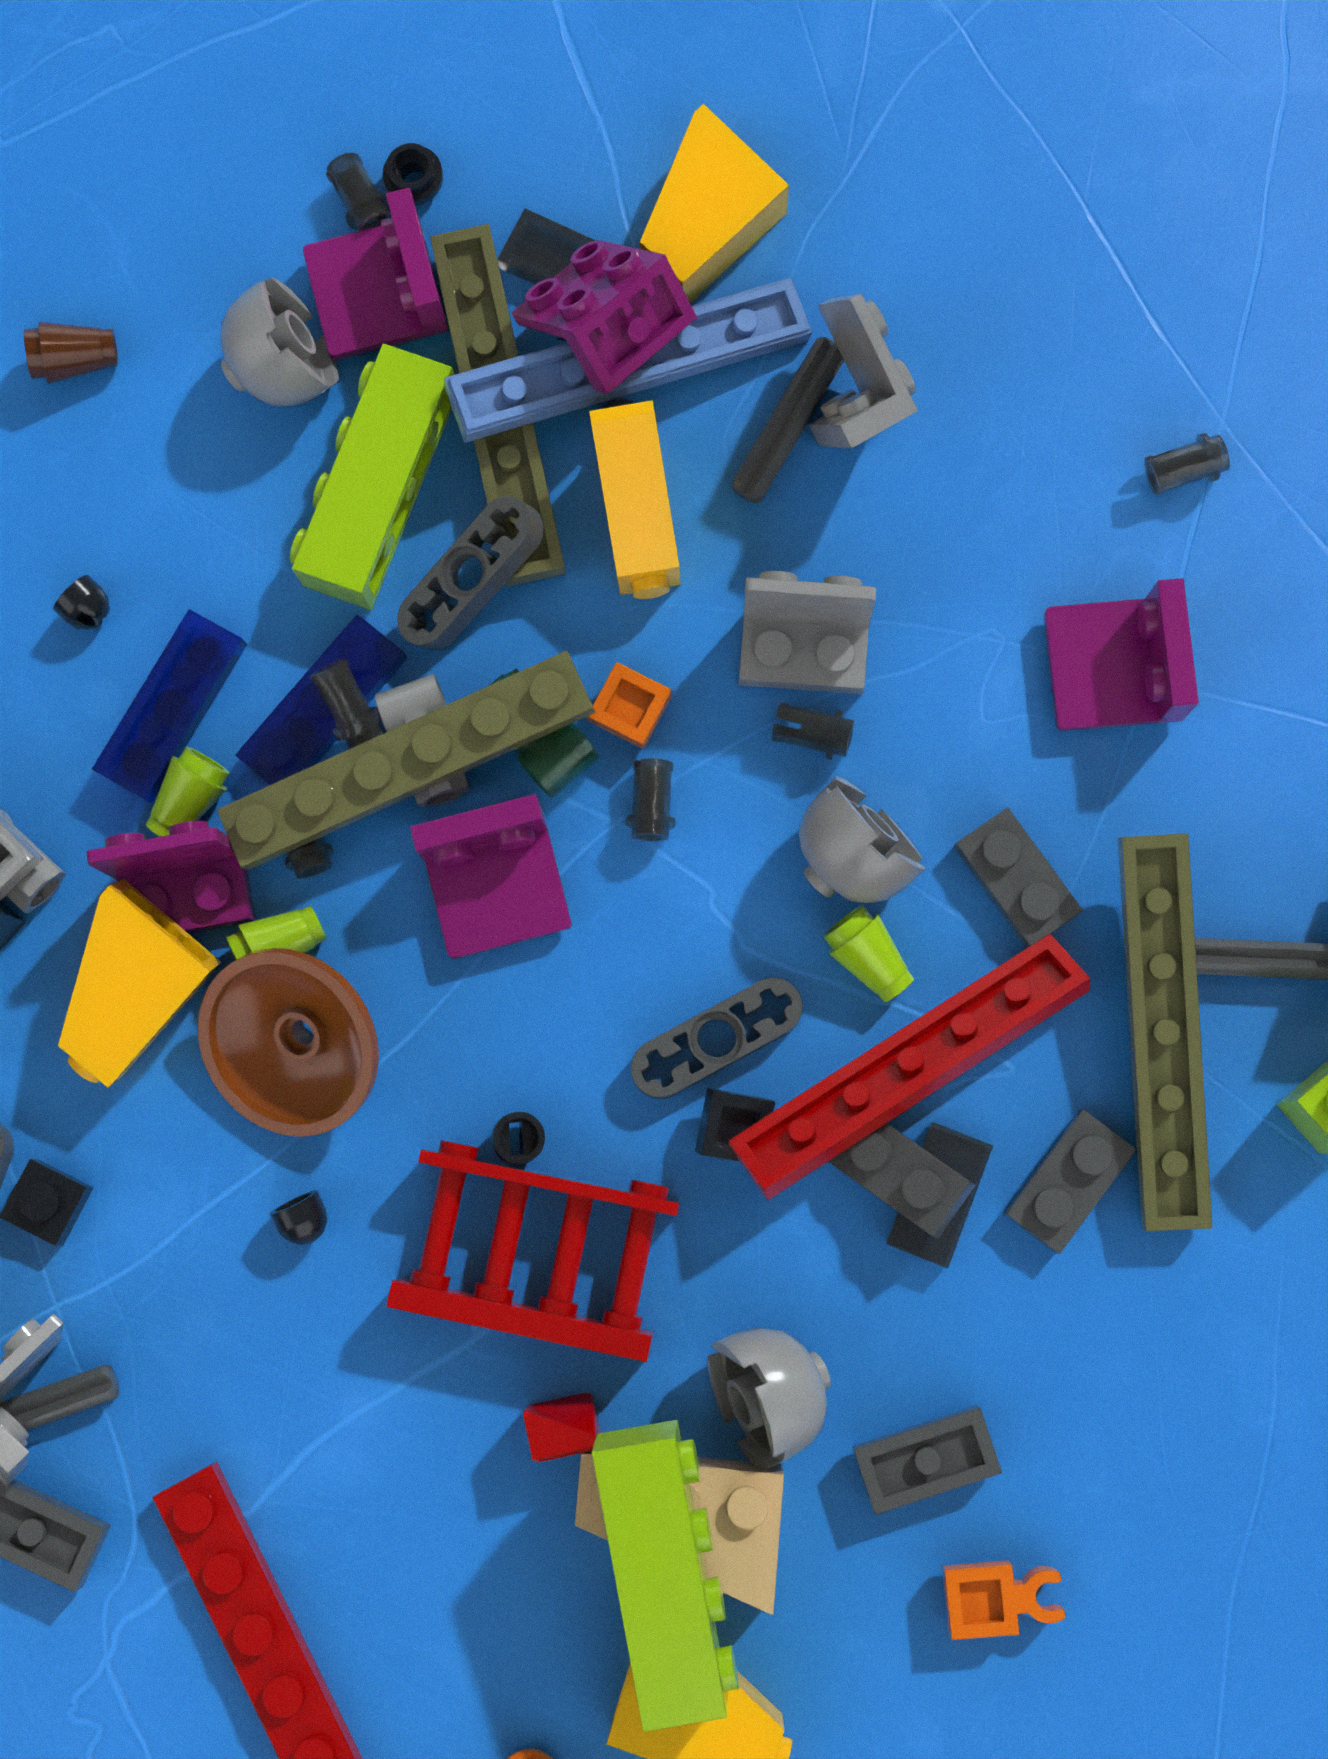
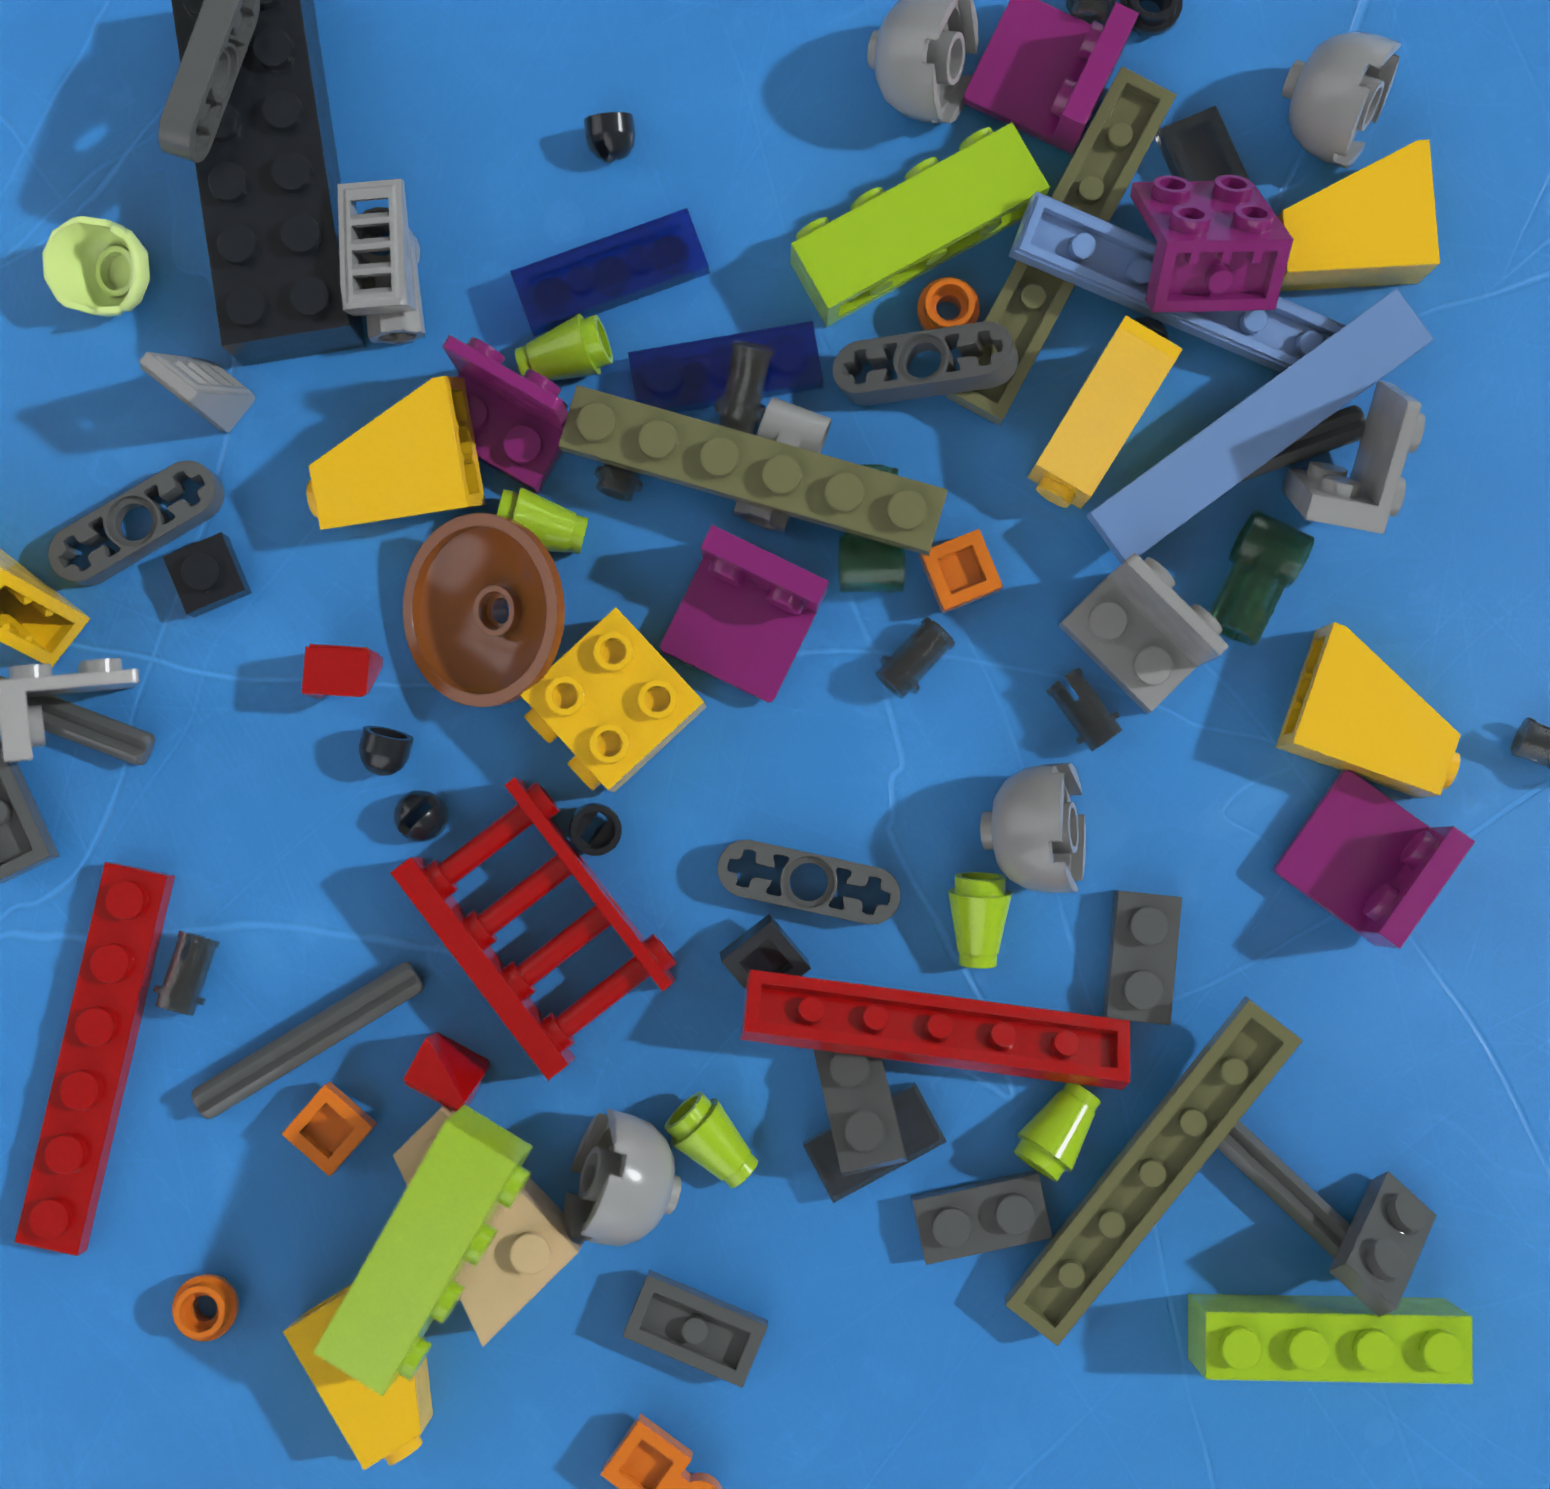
camera: 30 degrees right, 5 degrees up
none -> clear smoke pin [153,930,220,1016]
none -> dark grey axle [191,962,425,1119]
none -> orange plate [282,1081,378,1177]
none -> red slope [302,644,383,699]
none -> black hinge [394,790,448,841]
none -> yellow brick [520,607,706,793]
none -> lime cone [664,1091,758,1188]
none -> orange plate [917,277,980,330]
none -> lime cone [1013,1083,1101,1182]
none -> medium blue tile [1086,288,1434,564]
none -> clear green piece [1209,510,1314,646]
none -> yellow slope [1276,622,1461,798]
none -> light grey cylinder [1282,31,1401,169]

